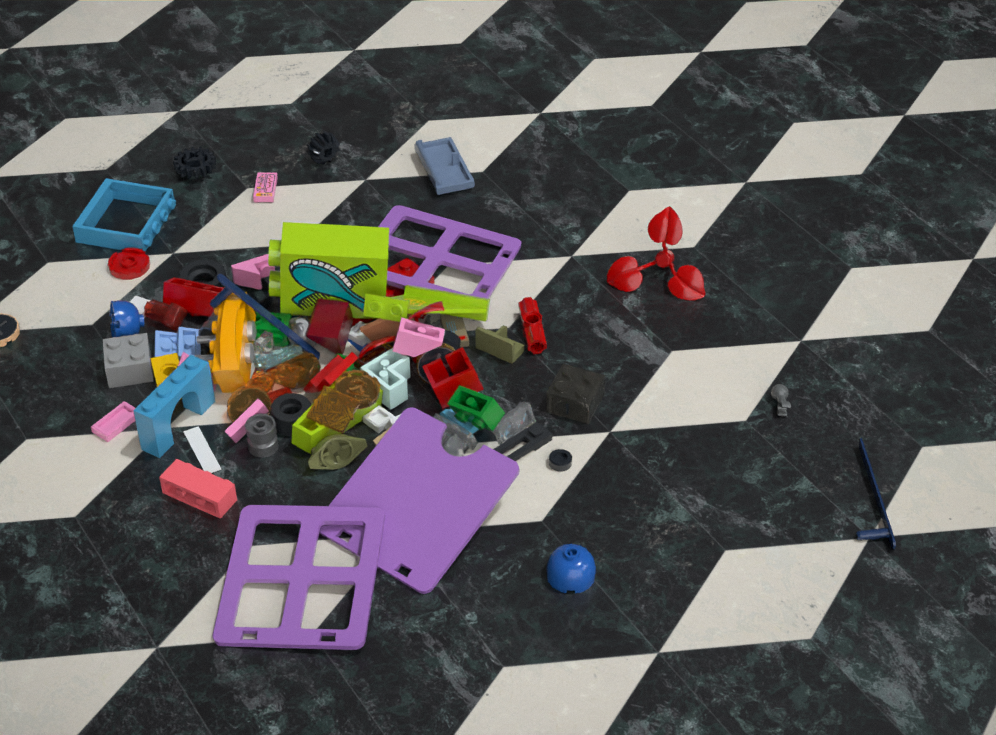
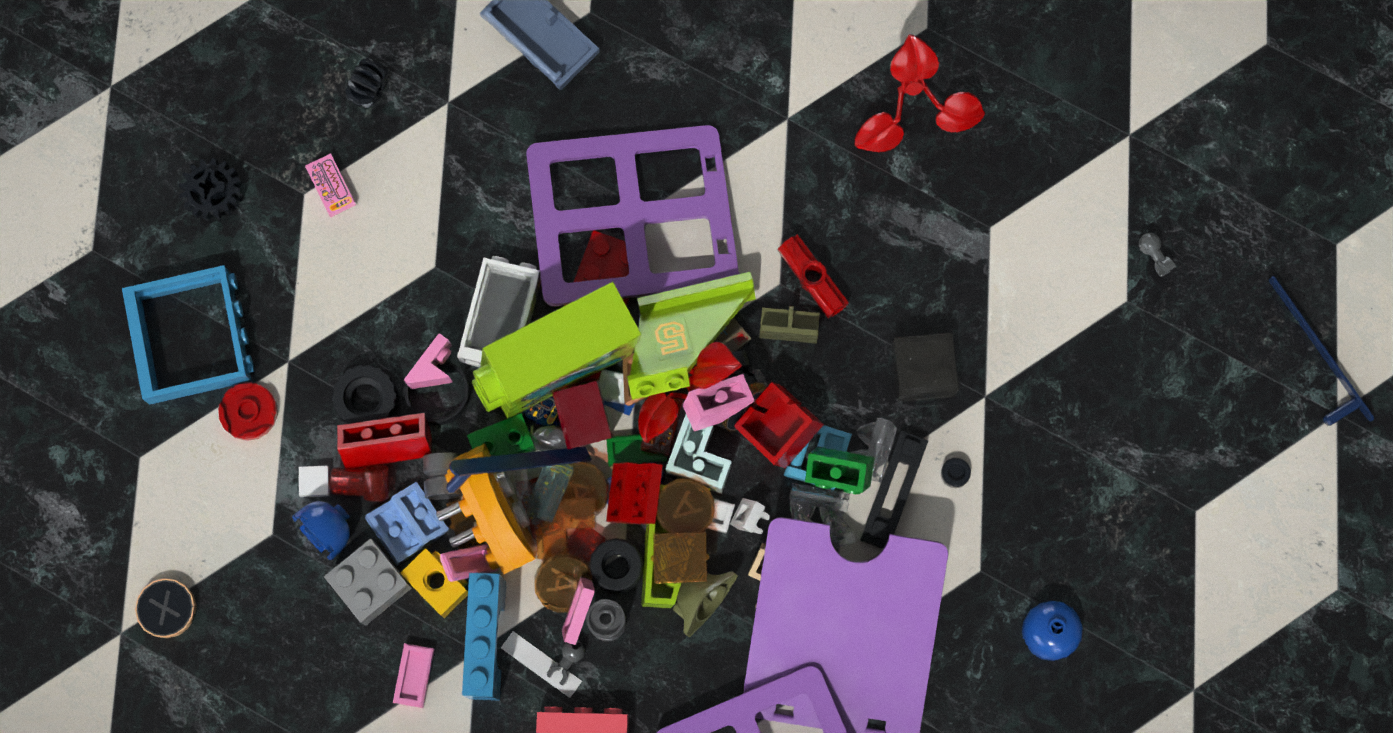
camera: 25 degrees left, 35 degrees up
none -> dark grey arm [547,640,585,686]

